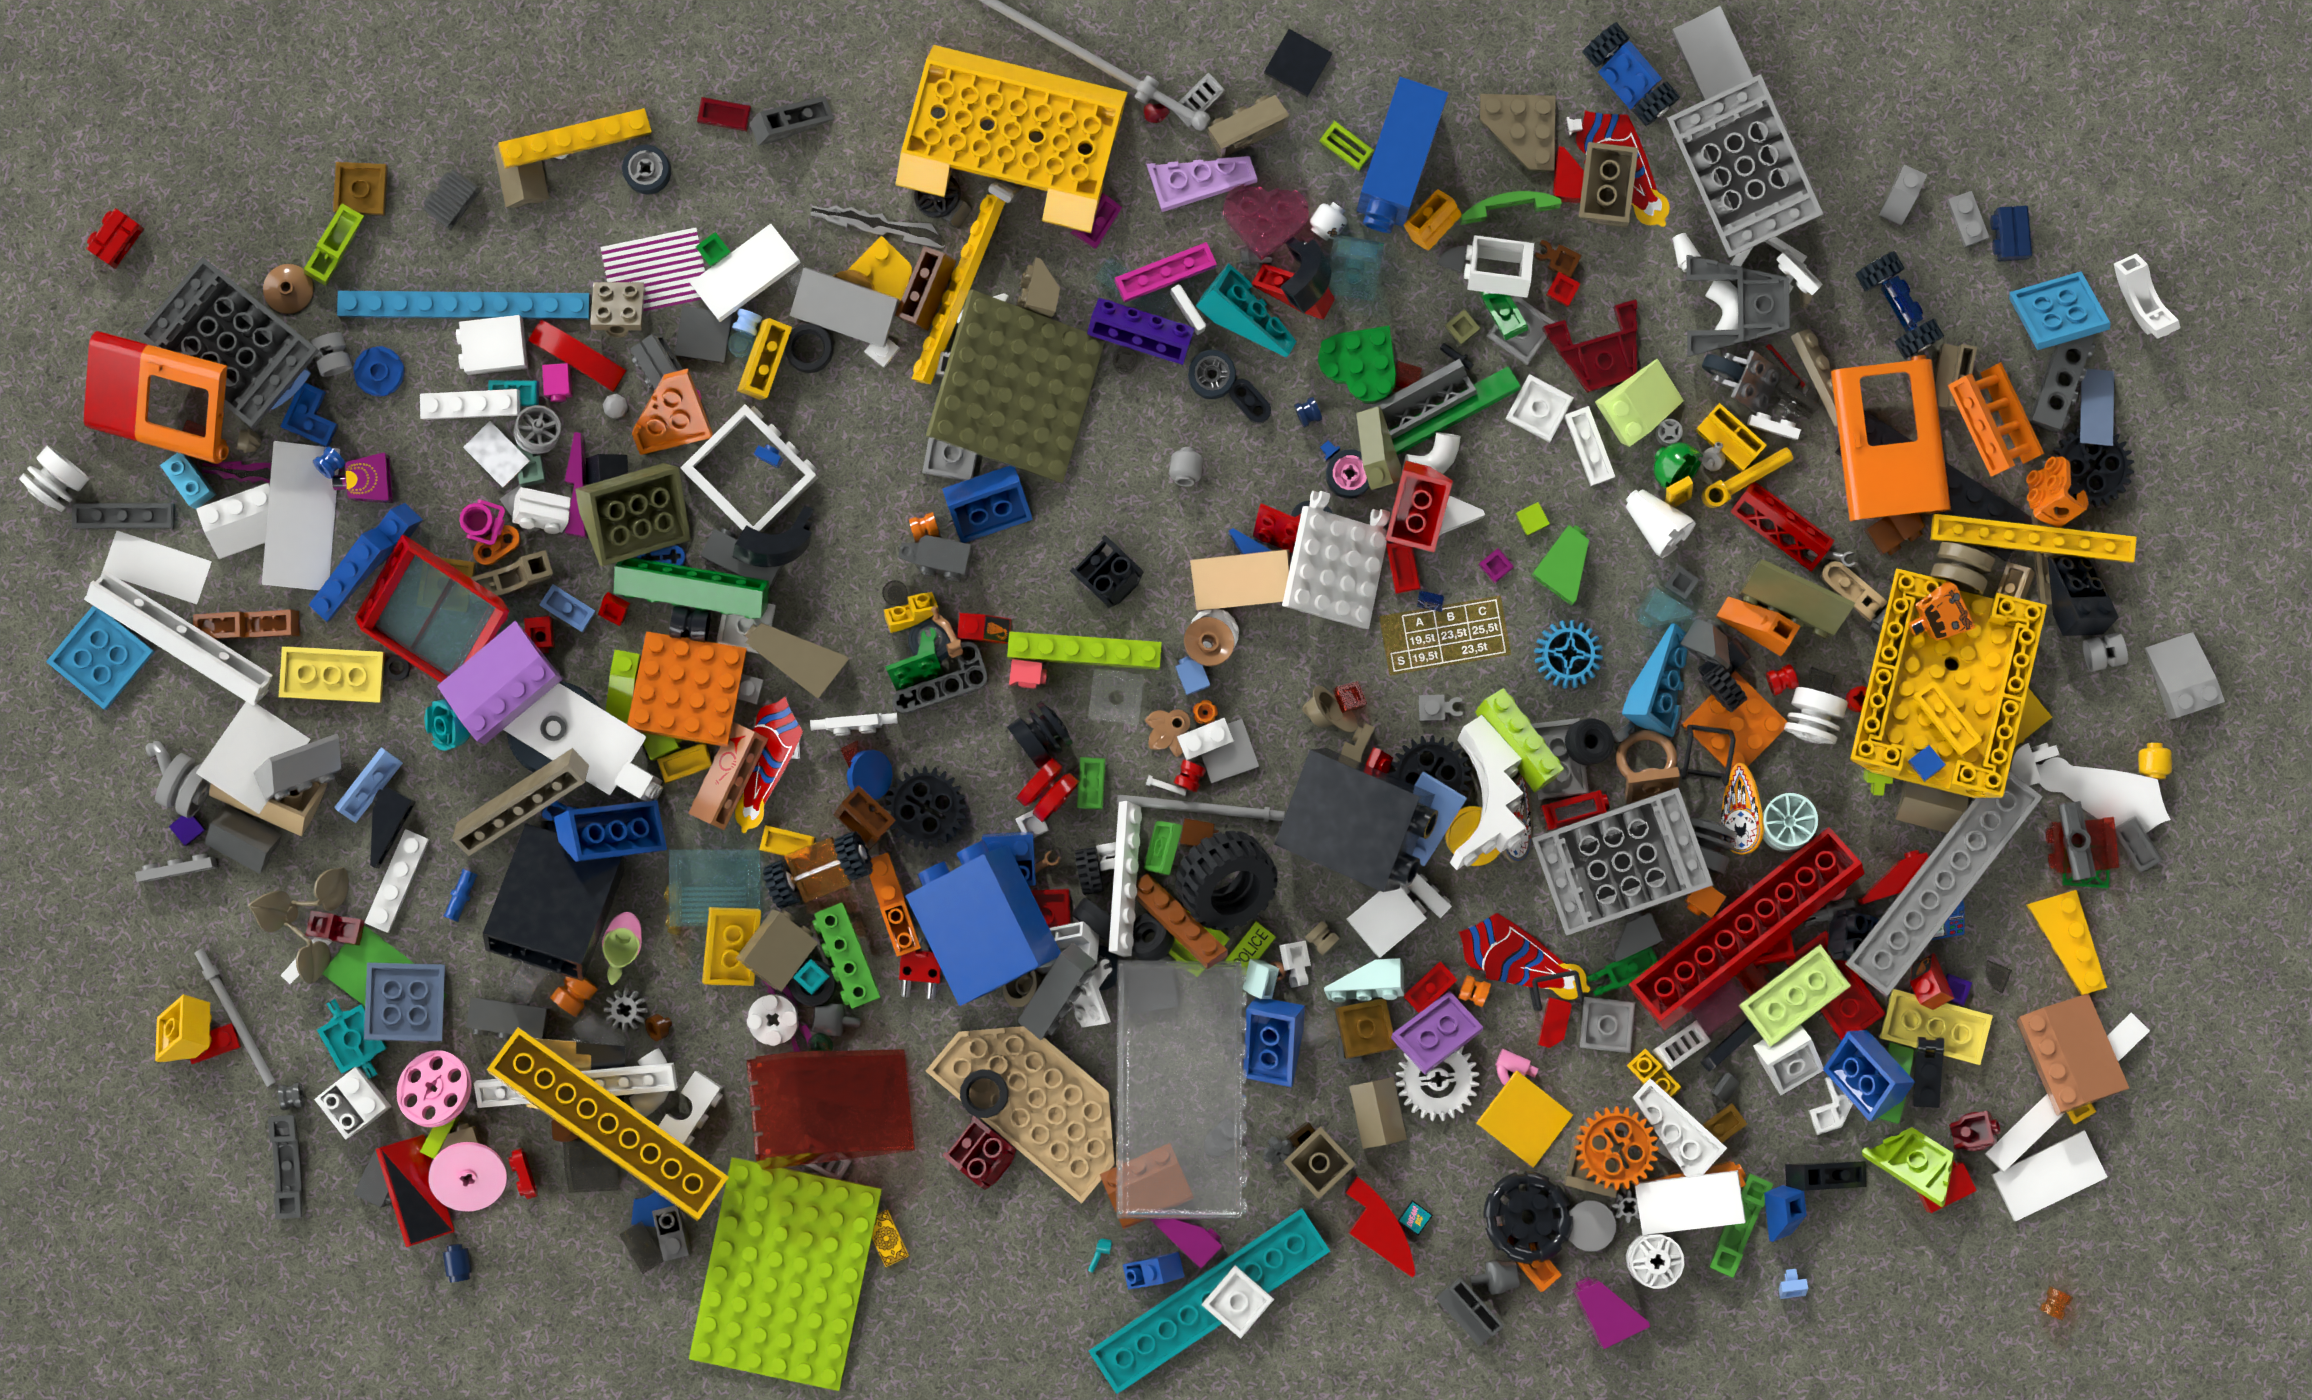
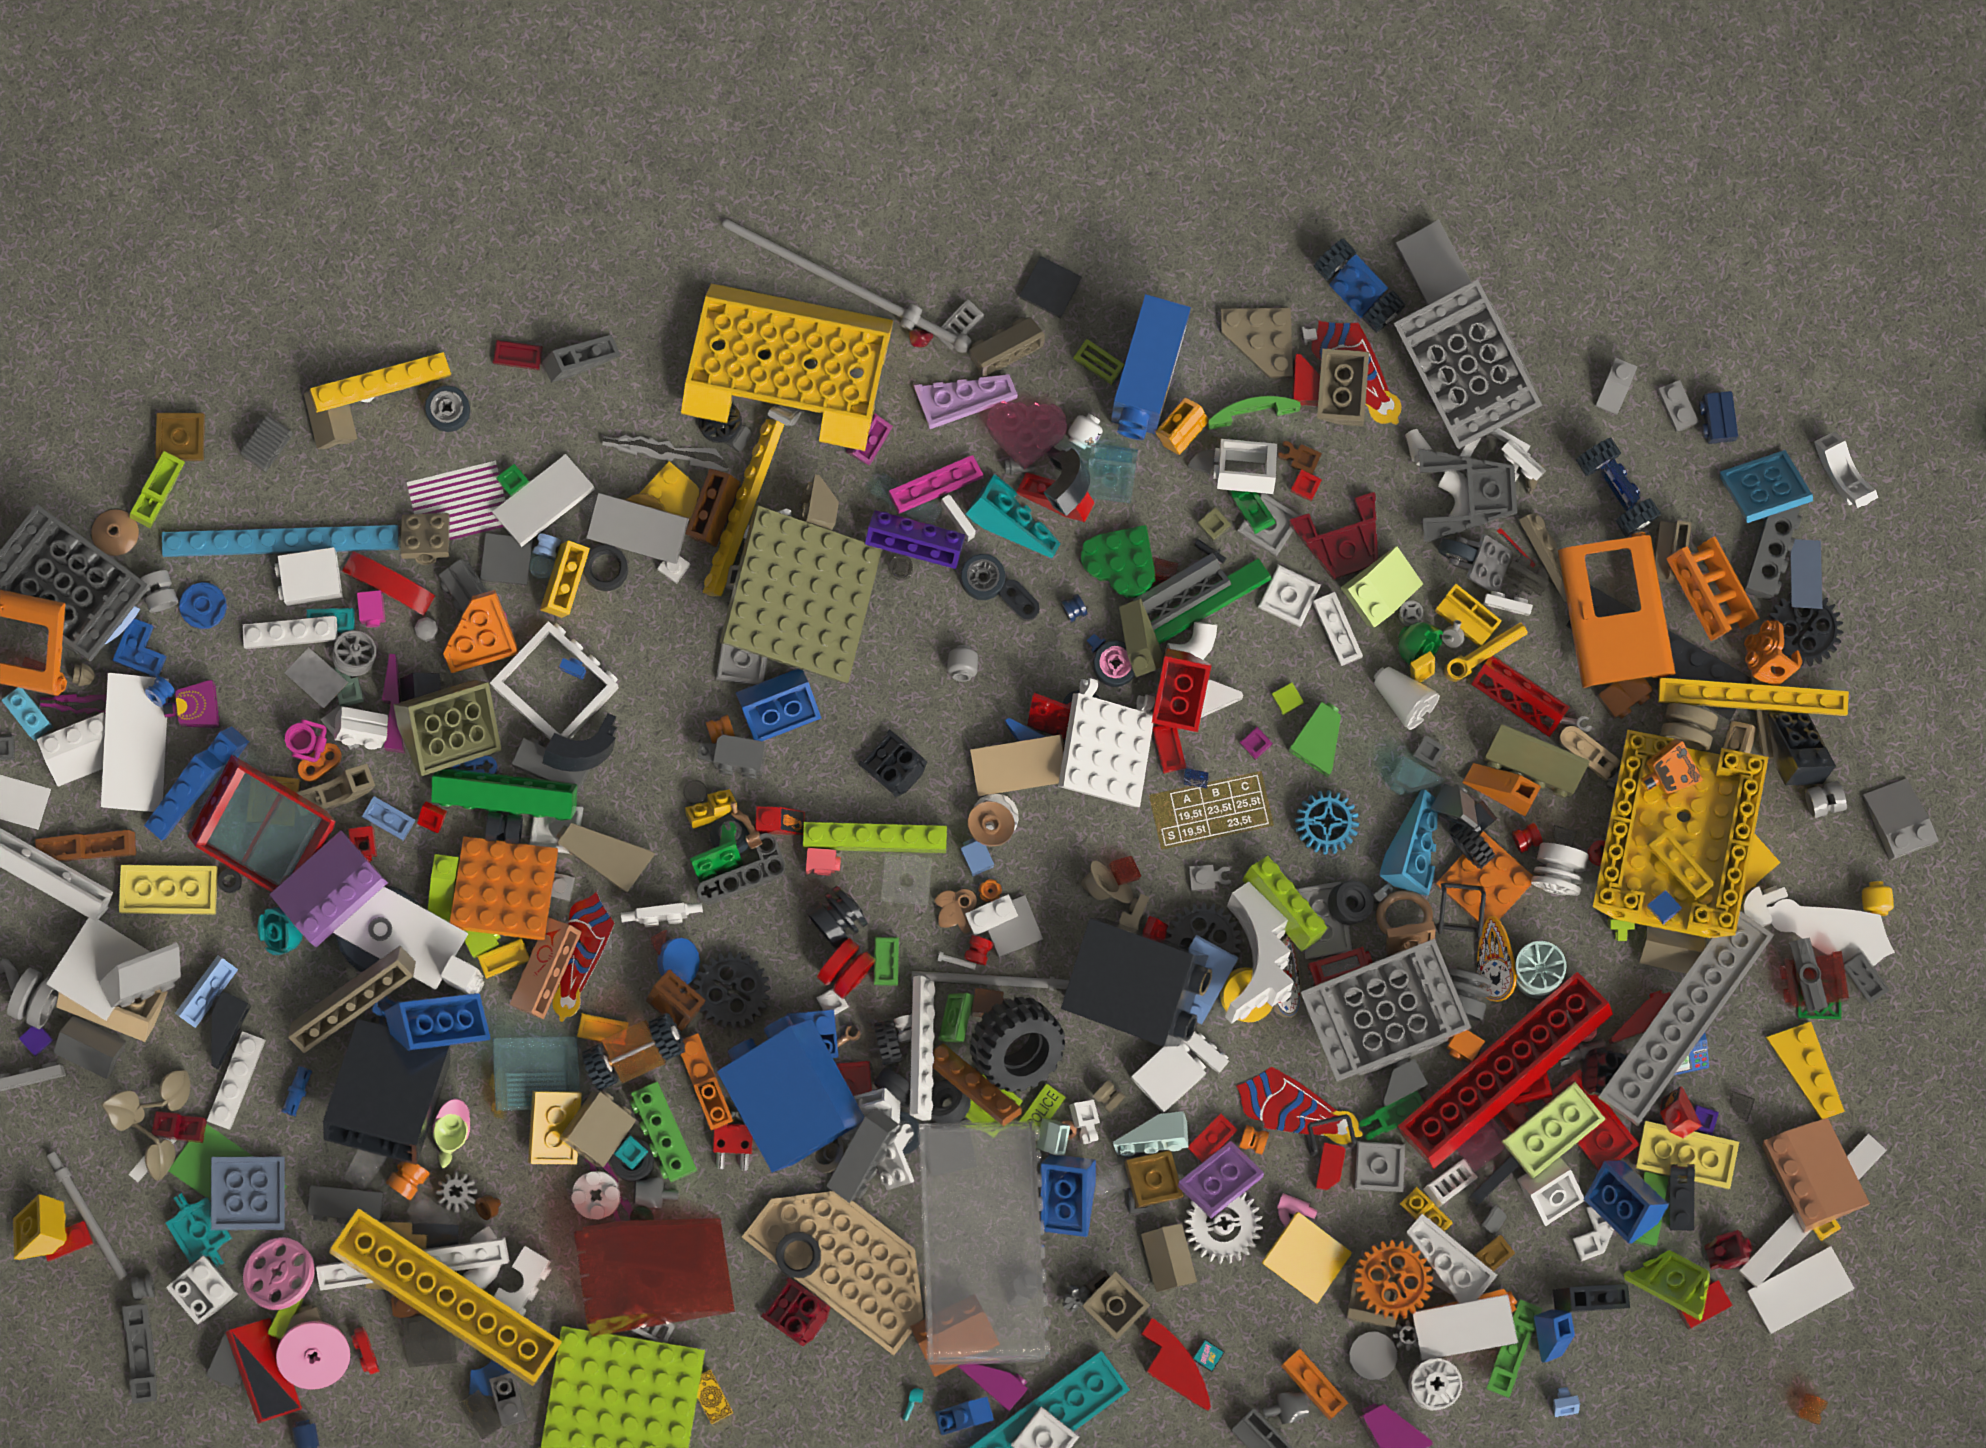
camera: 10 degrees left, 5 degrees down
black plate [1483,1171,1573,1264] -> none

